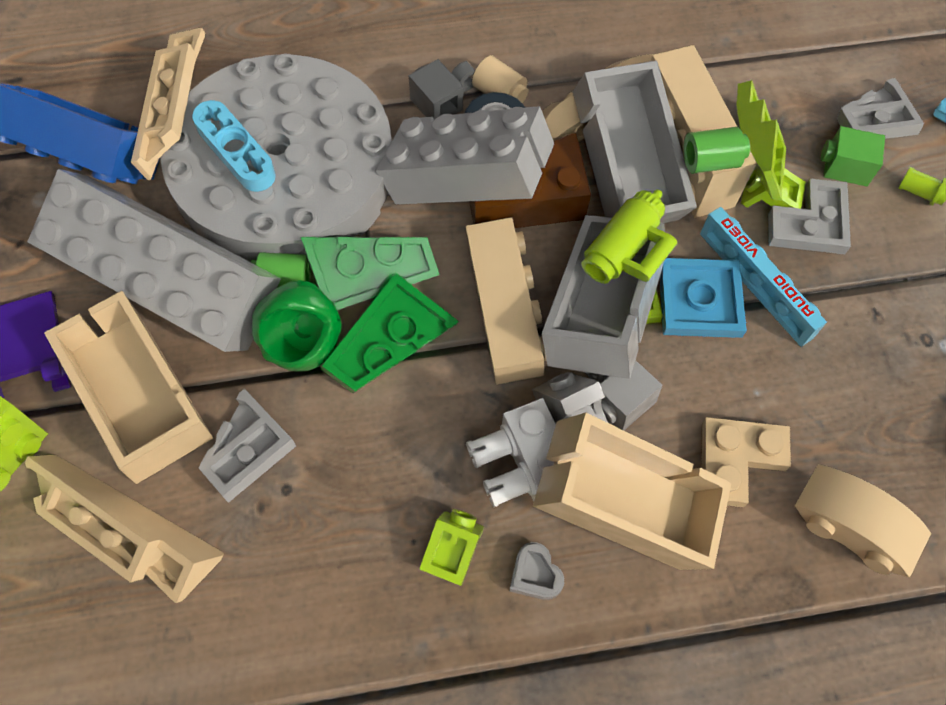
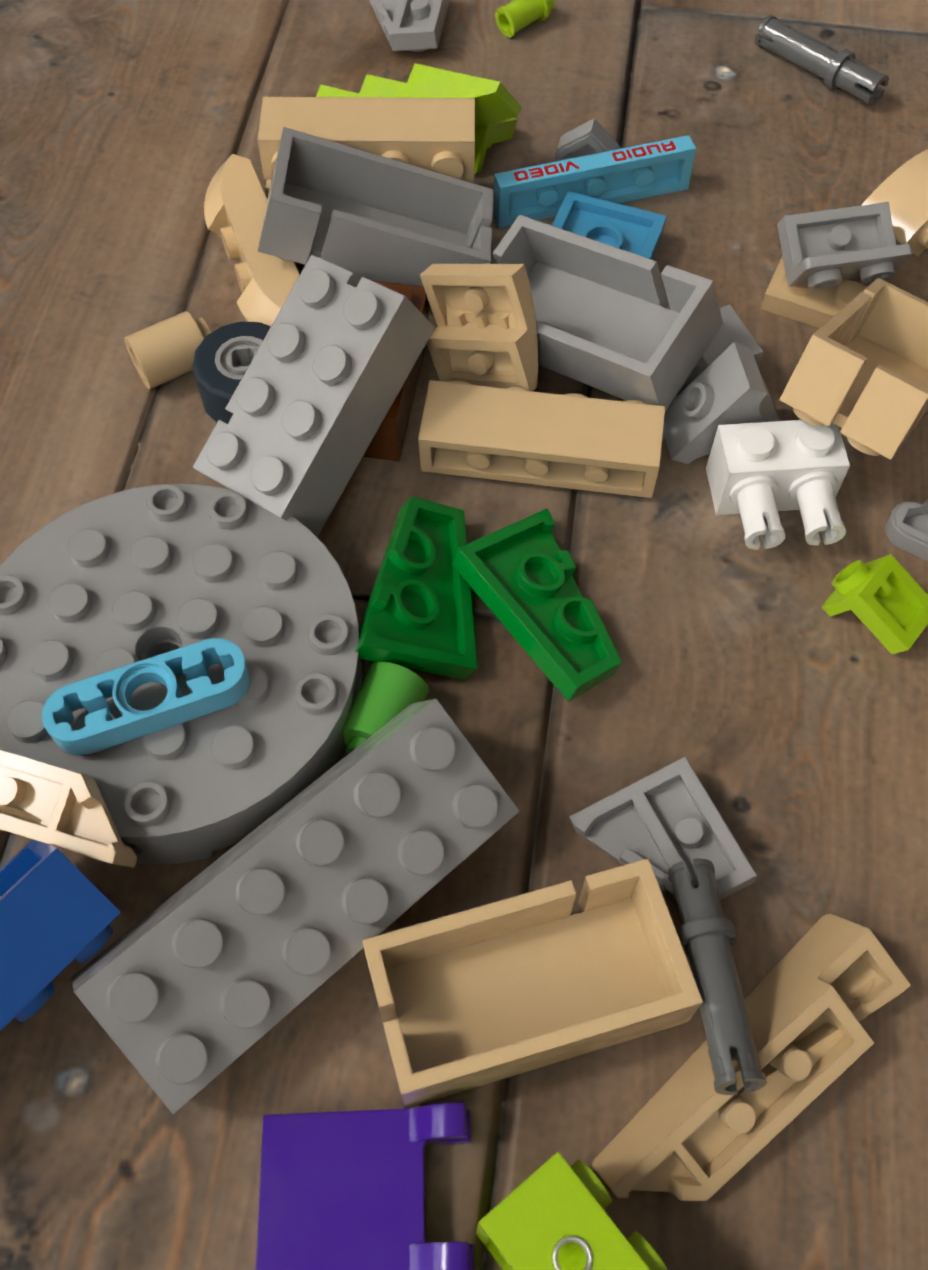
camera: 70 degrees left, 5 degrees down
green piece [252,280,342,371] -> none
dark grey brick [409,59,475,120] -> none
lime piece [581,189,677,284] -> none
bright green brick [684,127,750,174] -> none
light grey plate [768,179,851,255] -> none
bright green brick [821,126,885,187] -> none
none -> tan slope [420,264,538,391]
none -> light grey tile [555,118,621,161]
none -> dark grey pin [667,858,767,1095]
none -> light grey bracket [777,202,913,291]

